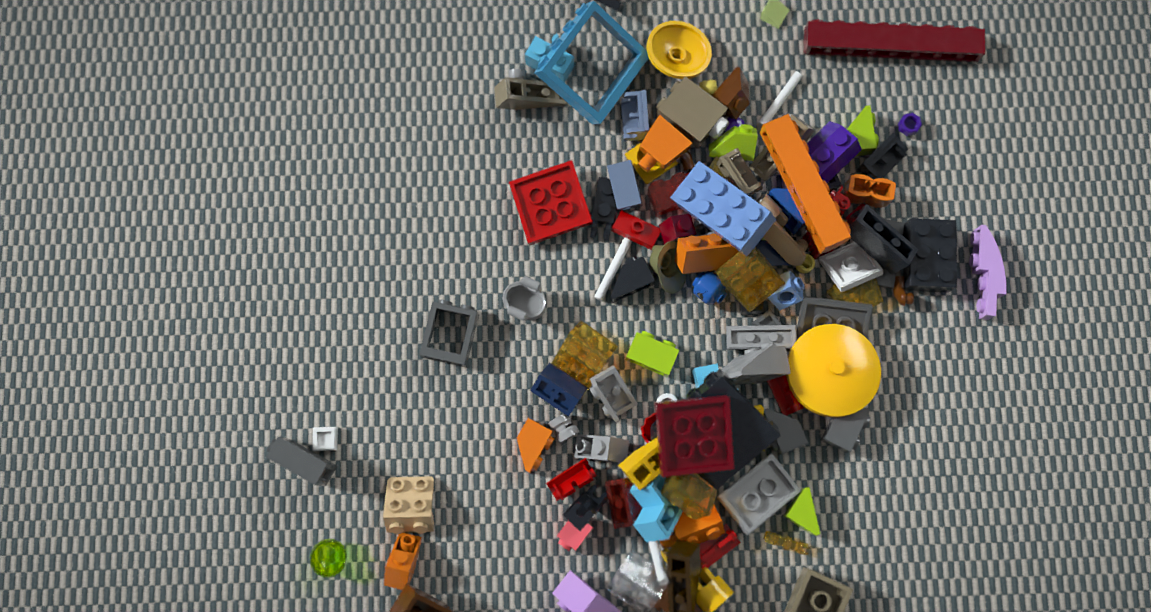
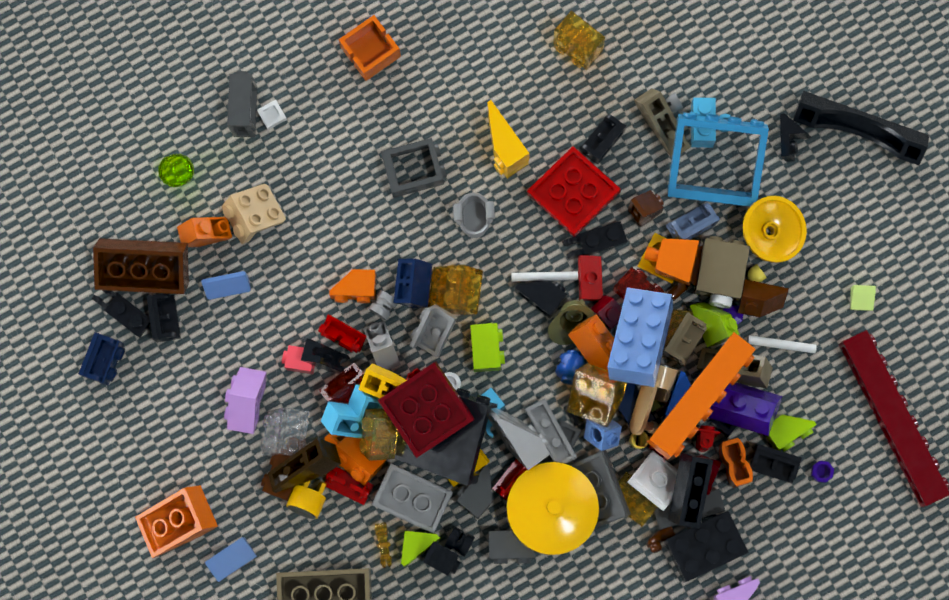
camera: 65 degrees right, 0 degrees up
sand blue hinge [607,160,643,210] -> none
white bar [649,541,668,585] -> none
none -> medium blue slope [201,271,251,300]
none -> orange piece [338,15,401,81]
none -> black slope [423,542,461,576]
none -> black wheel [445,527,475,557]
none -> yellow slope [487,100,529,179]
none -> clear yellow brick [553,11,606,70]
none -> black hinge [579,114,626,164]
none -> reddish brown slope [628,190,664,228]

